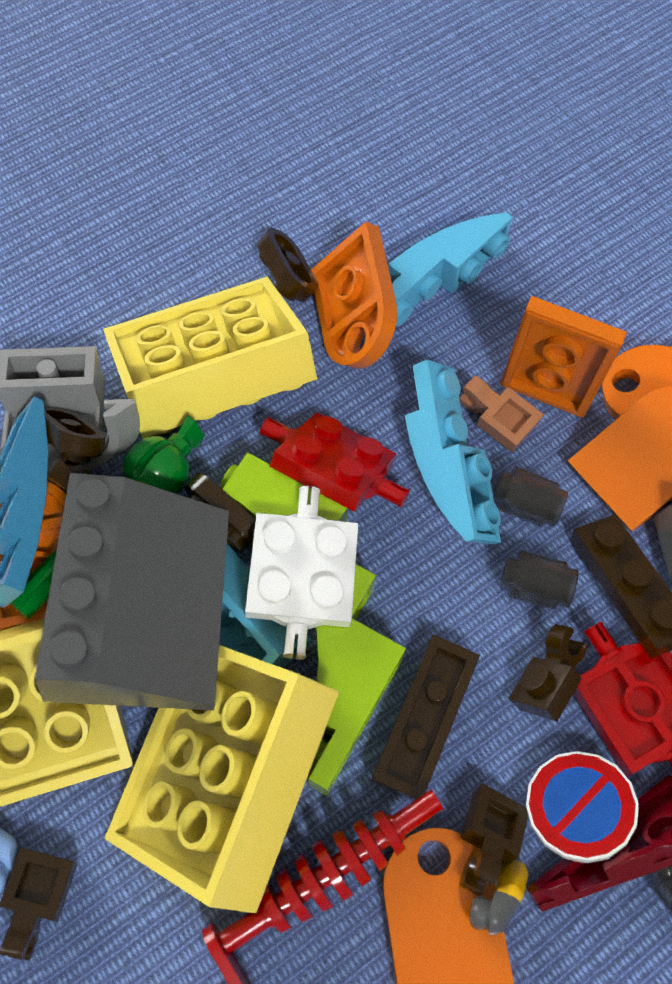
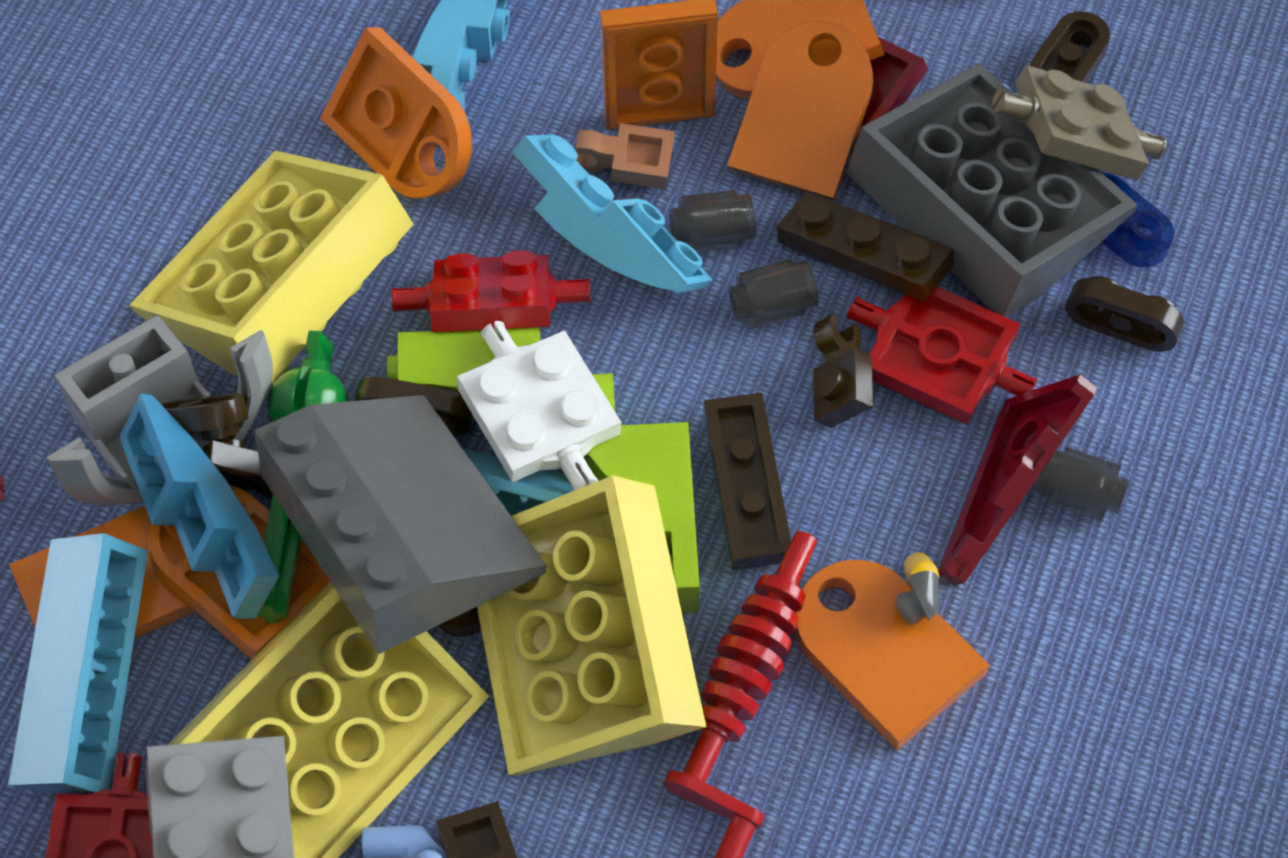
camera: 30 degrees left, 5 degrees down
dark brown plate [257,228,318,302] -> none
dark brown plate [460,783,528,896] -> none
piece [526,751,639,863] -> none

